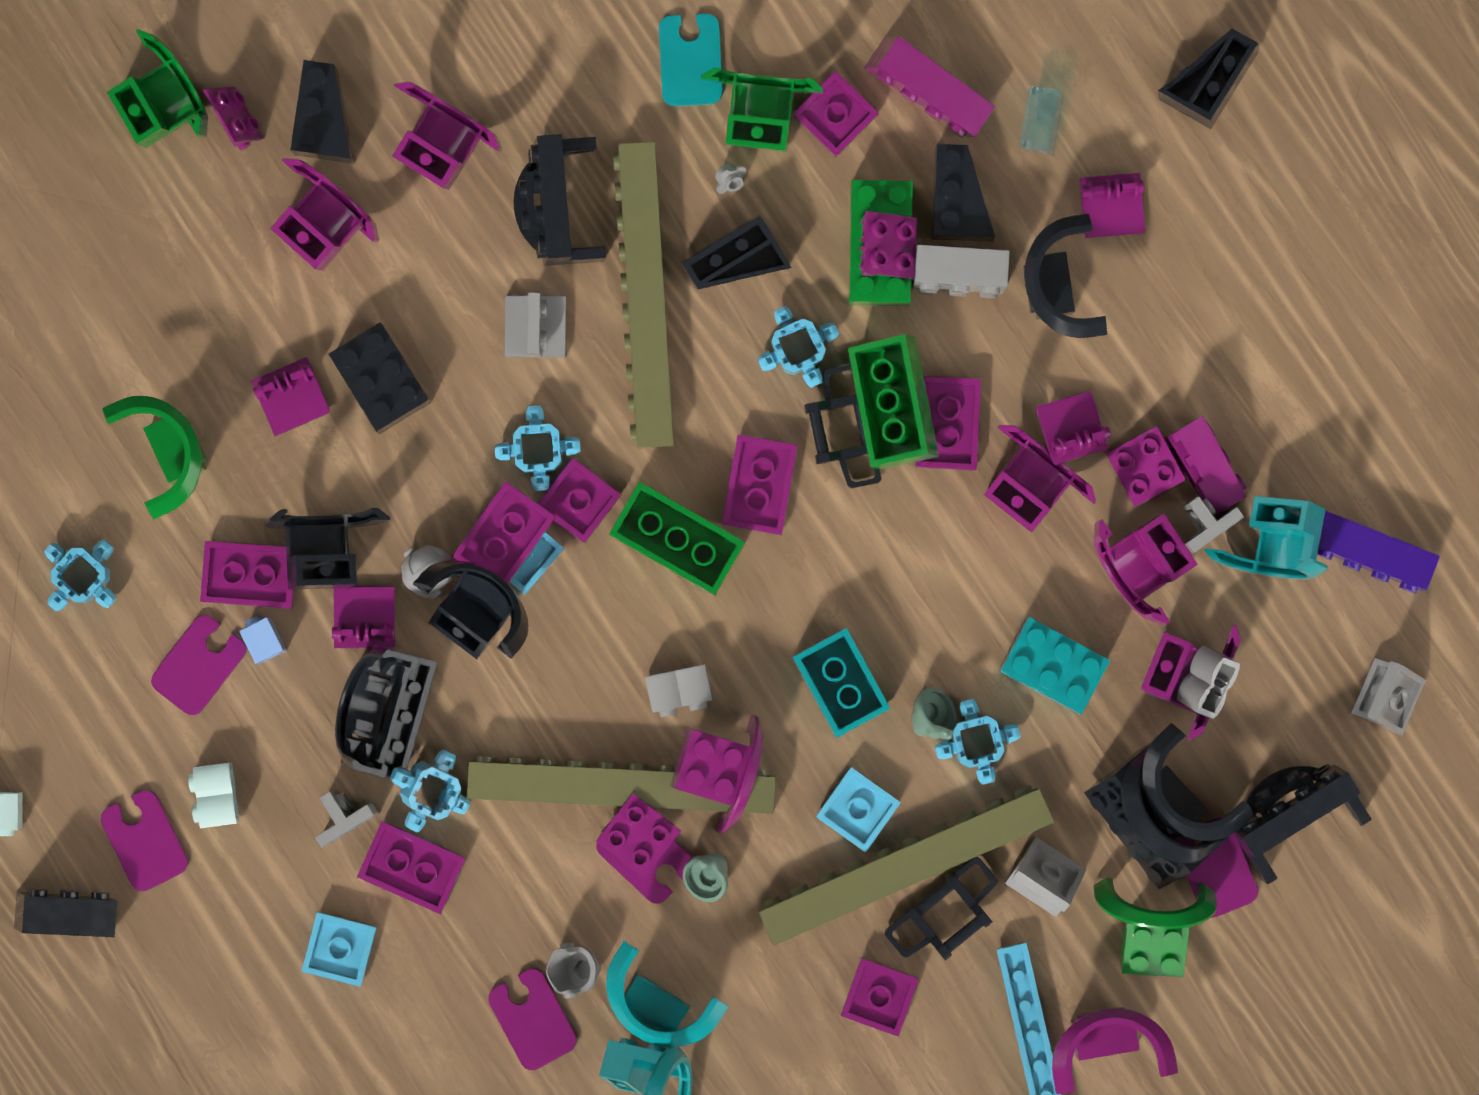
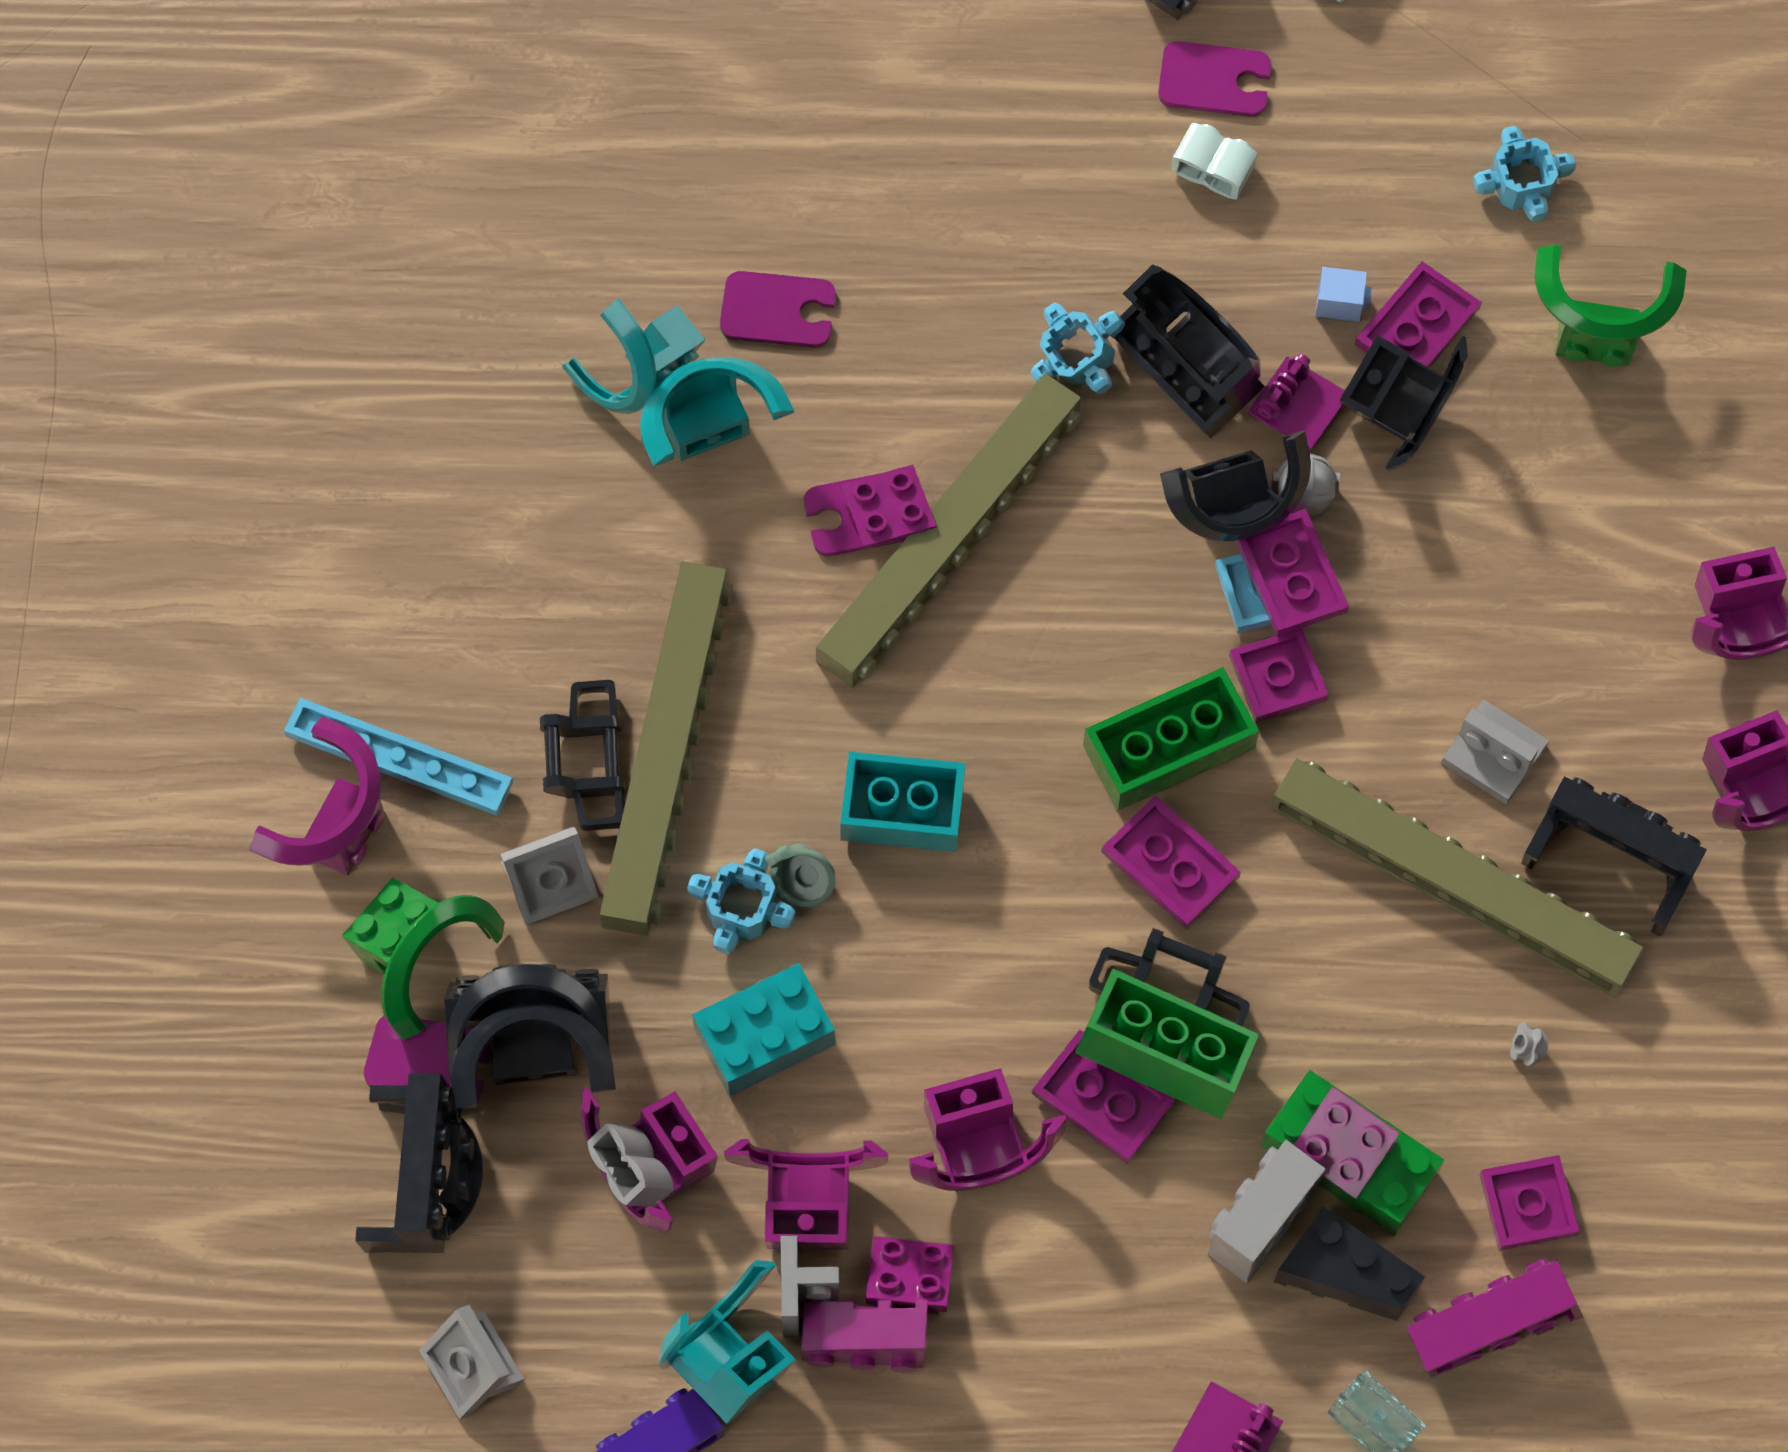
camera: 125 degrees right, 20 degrees down
magenta piece [151,616,246,715] -> none
magenta hinge [251,357,331,436] -> none
medium azure plate [301,911,377,987] -> none
light grey bracket [315,790,379,848] -> none
black brick [329,322,431,434] -> none
magenta plate [357,821,466,915] -> none
medium azure piece [495,405,581,492] -> none
light grey cap [546,943,601,999] -> none
light grey brick [645,664,713,717] -> none
teal piece [659,14,723,107] -> none
magenta piece [670,715,764,833] -> none
black wedge [680,215,792,290] -> none
sand green hat [682,853,728,902] -> none
green piece [701,67,823,152] -> none
medium azure piece [757,306,839,388] -> none
medium azure plate [816,767,901,852] -> none
magenta plate [841,957,919,1037] -> none
black piece [1023,213,1107,338] -> none
magenta hinge [1035,391,1111,465] -> none

